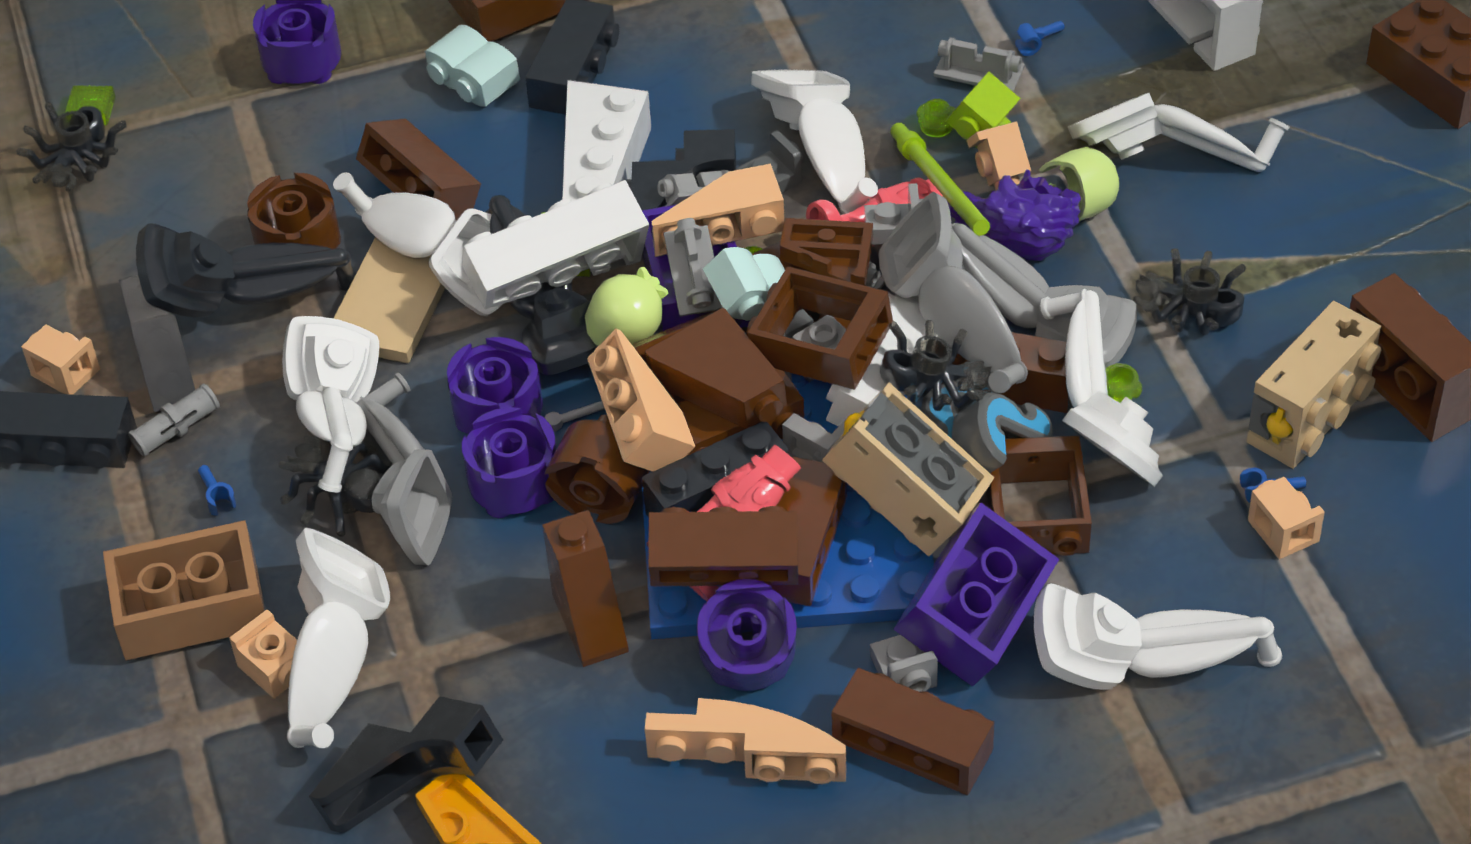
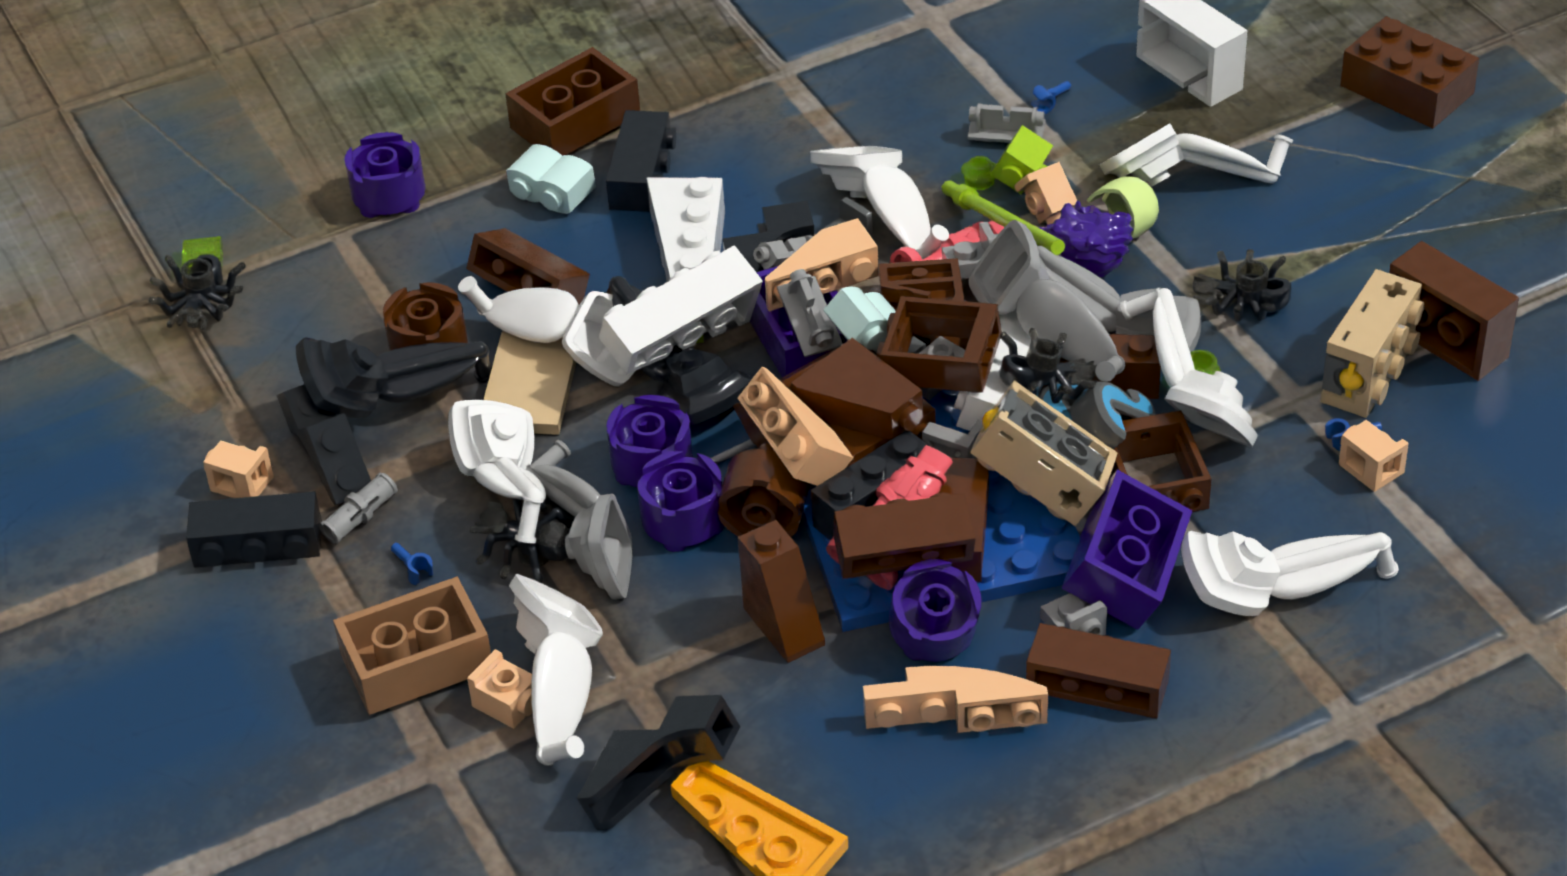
camera: 10 degrees left, 5 degrees down
yellowish green helmet [585,267,669,346] -> none

